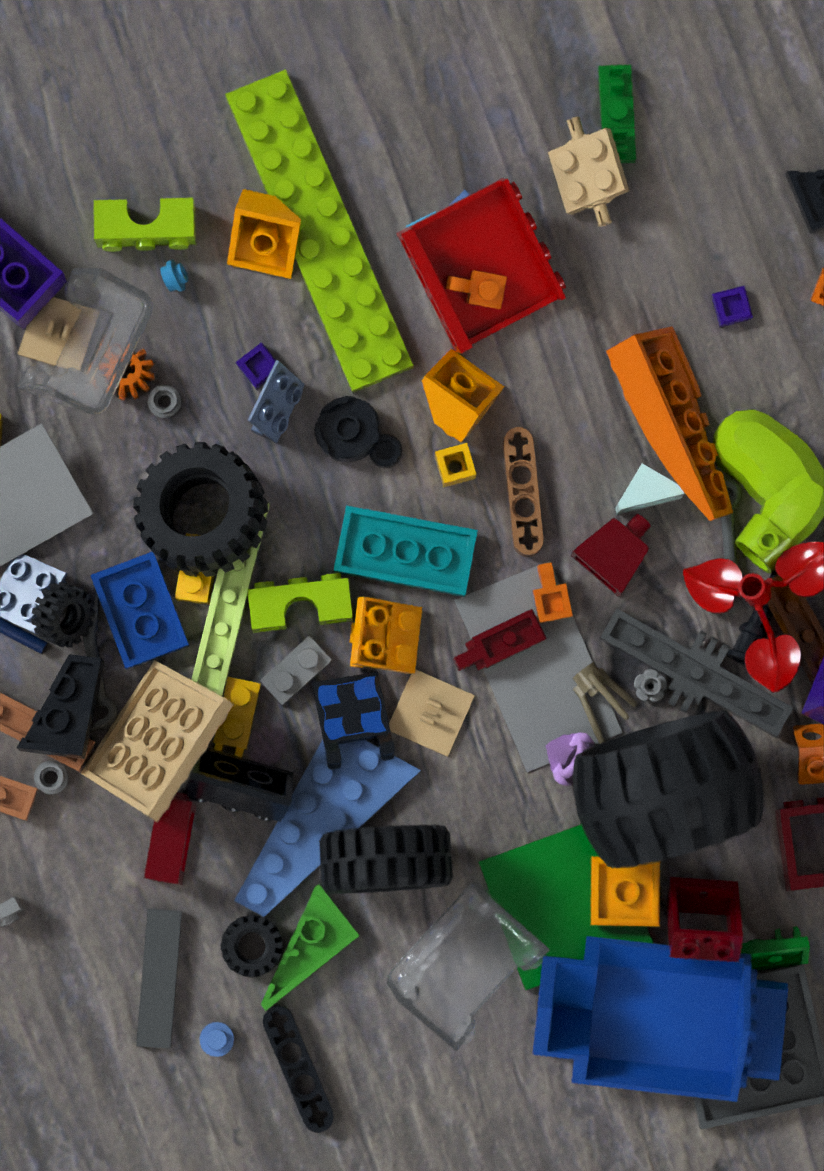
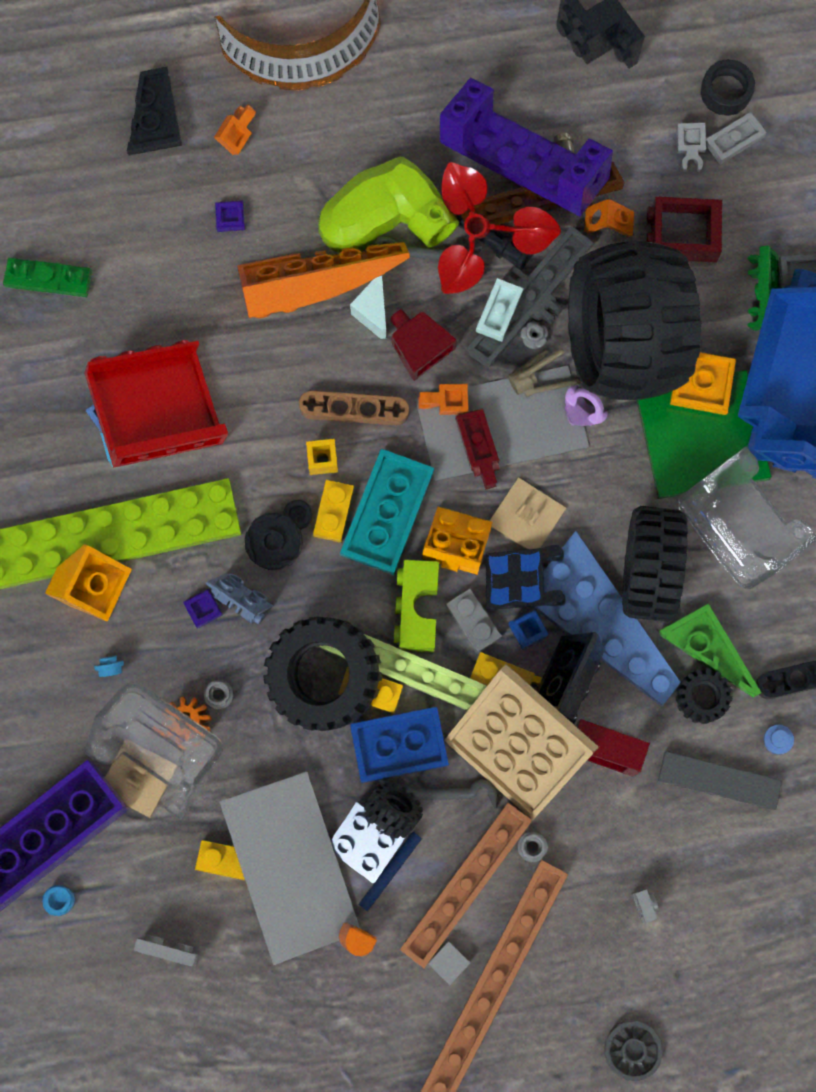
camera: 75 degrees left, 5 degrees down
black wing [17,654,104,759] -> none
lime arch [93,198,196,252] -> none
light orange slope [422,349,504,443] -> none
orange plate [445,270,507,309] -> none
tan plate [548,117,629,227] -> none
dark red window [666,877,743,962] -> none
none -> yellow plate [313,480,354,543]
none -> light aqua plate [476,278,523,342]
none -> blue brick [508,609,549,650]

